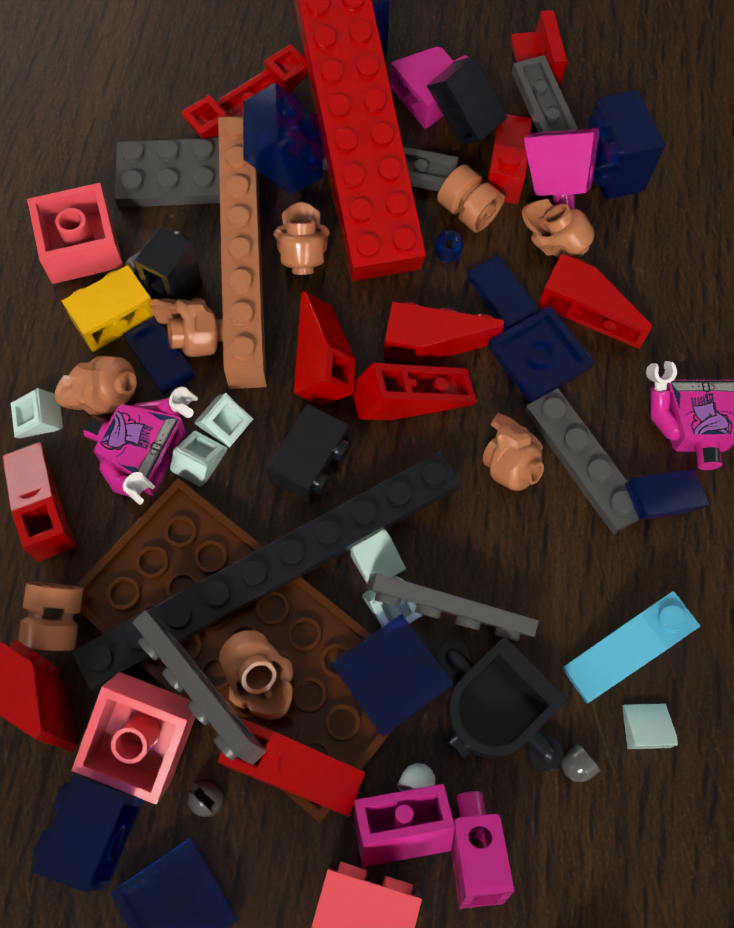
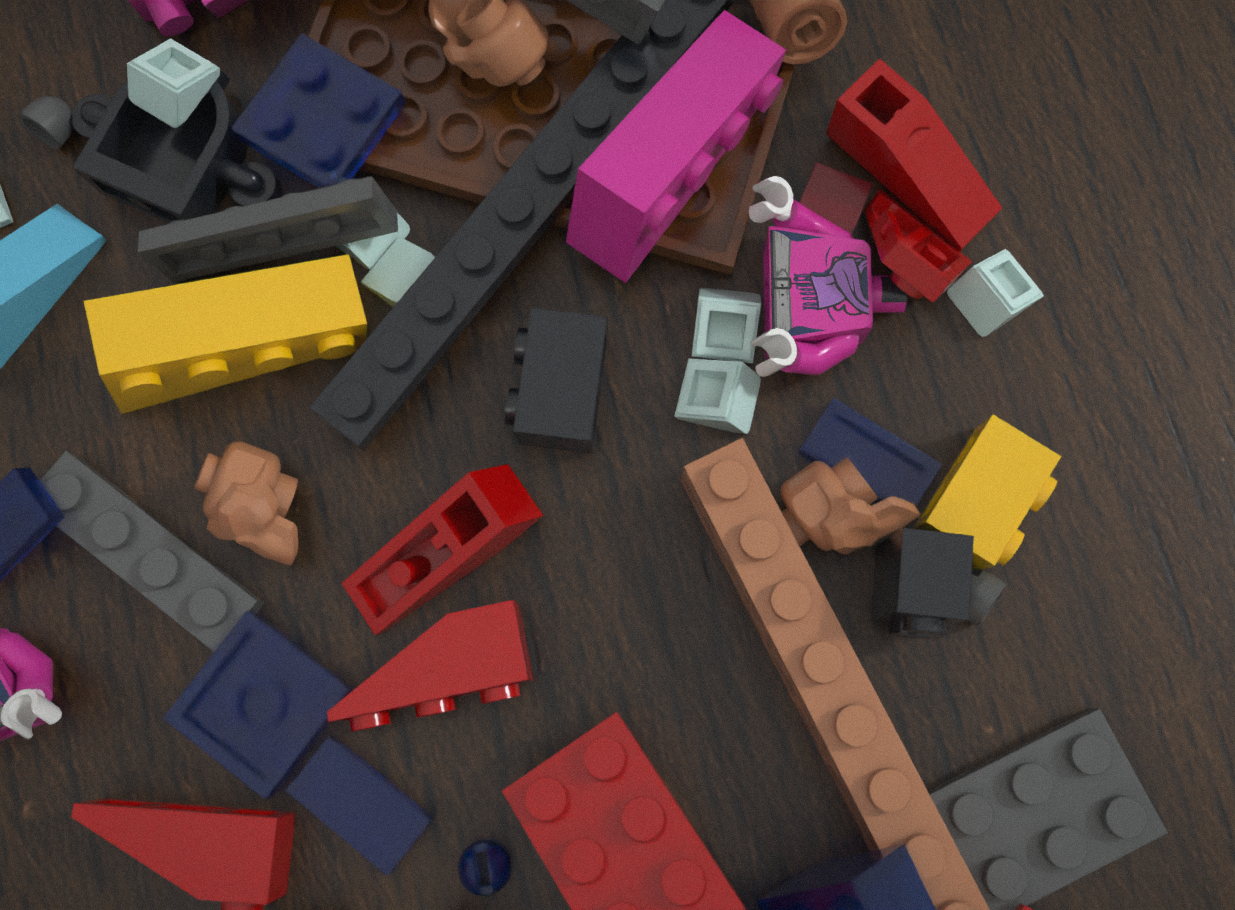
camera: 165 degrees right, 10 degrees up
coral brick [27,183,124,284] -> none
nougat head [54,356,137,415] -> none
nougat head [273,202,331,275] -> none
red slope [293,291,355,406] -> none
light aqua hinge [397,763,435,791] -> none
none -> yellow wedge [84,254,367,414]
none -> light aqua slope [127,38,220,128]
none -> dark pink wedge [566,10,786,283]
none -> dark red tile [799,162,873,234]
none -> red wing [864,189,973,303]

